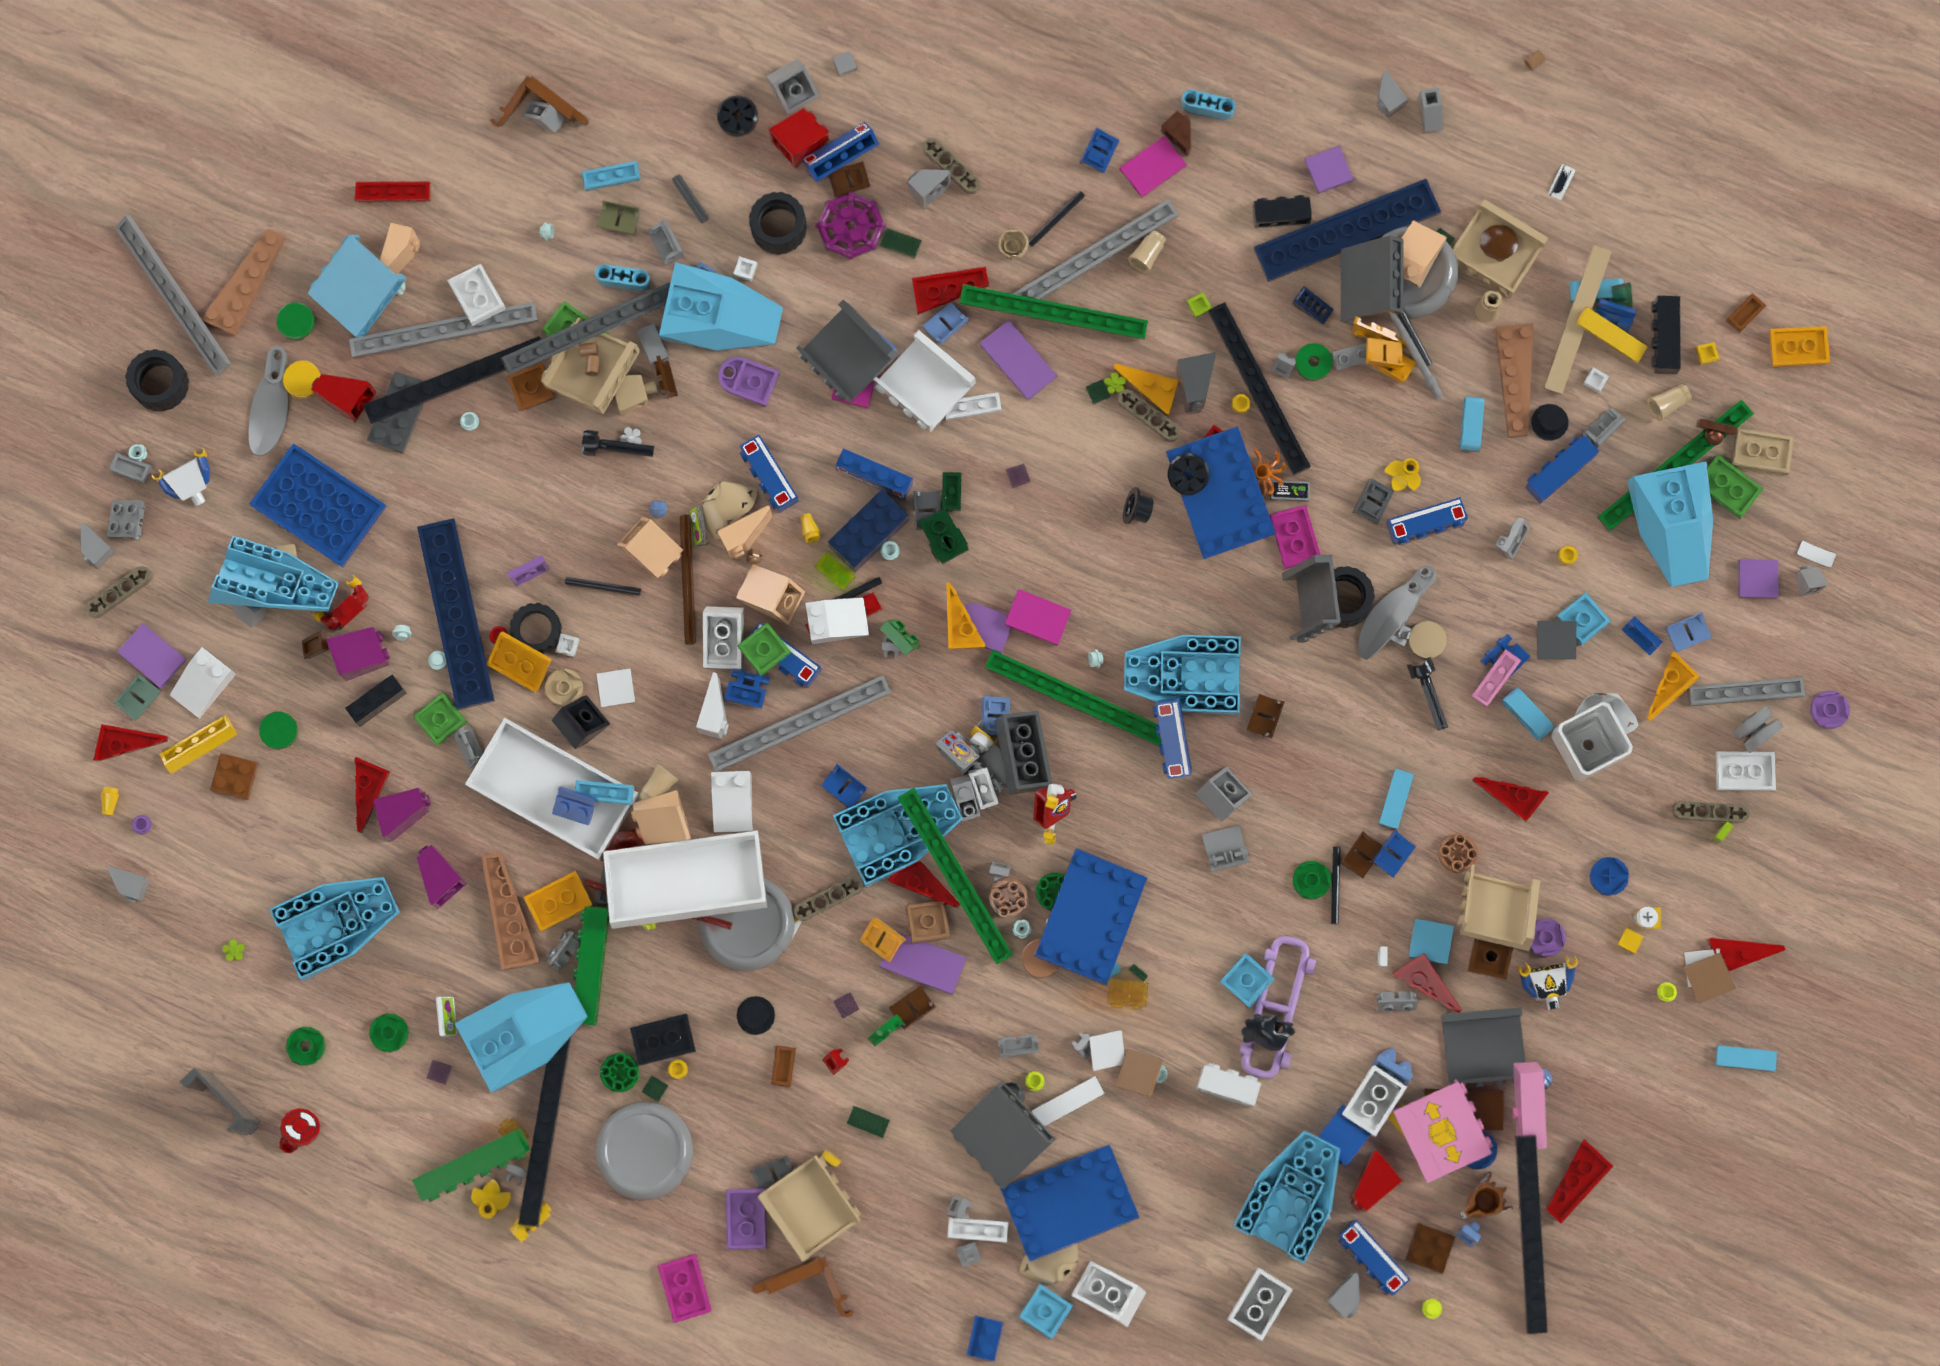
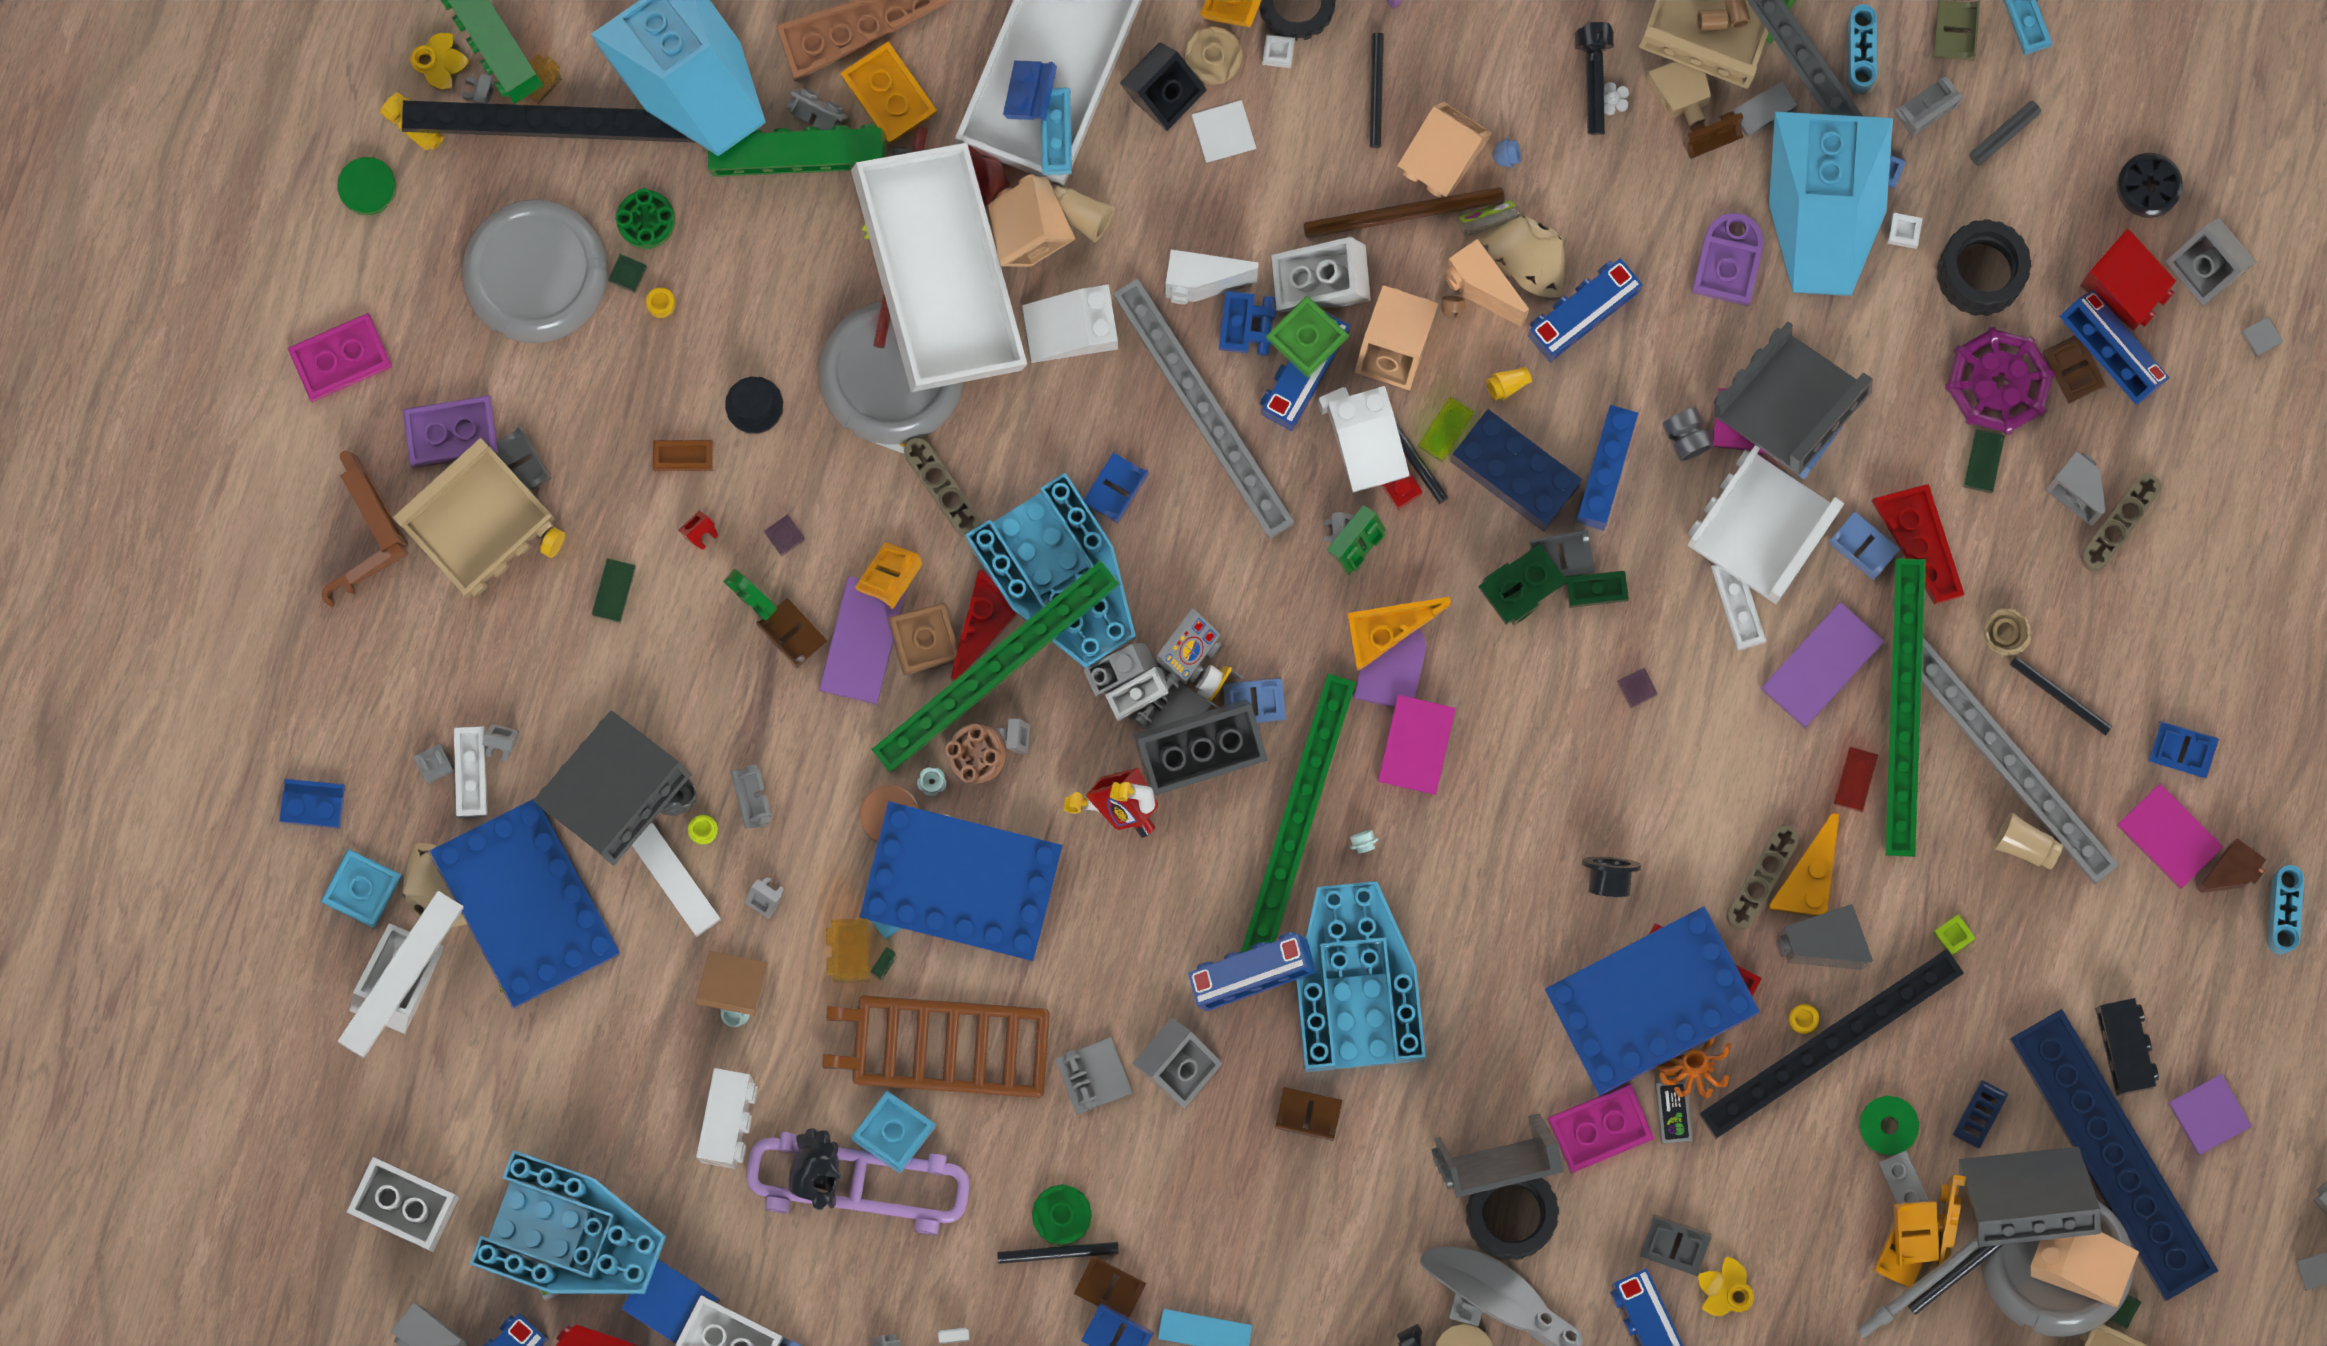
camera: 80 degrees right, 0 degrees up
black plate [630,1013,696,1066] -> none
light aqua plate [880,541,899,560] -> none
green tile [1036,873,1065,911] -> none
clear green tile [1085,379,1111,405] -> none
white sticker [1089,1030,1125,1071] -> none
lime plant [1104,372,1126,394] -> none
black wheel [1167,453,1210,495] -> none
light grey tile [1271,353,1296,379] -> none
none -> green tile [337,157,396,215]
none -> white tile [338,891,464,1059]
none -> dark orange bar [822,995,1050,1098]
none -> white tile [1318,387,1349,415]
none -> flat silver wheel [1662,407,1714,462]
none -> clear red tile [1833,747,1878,813]

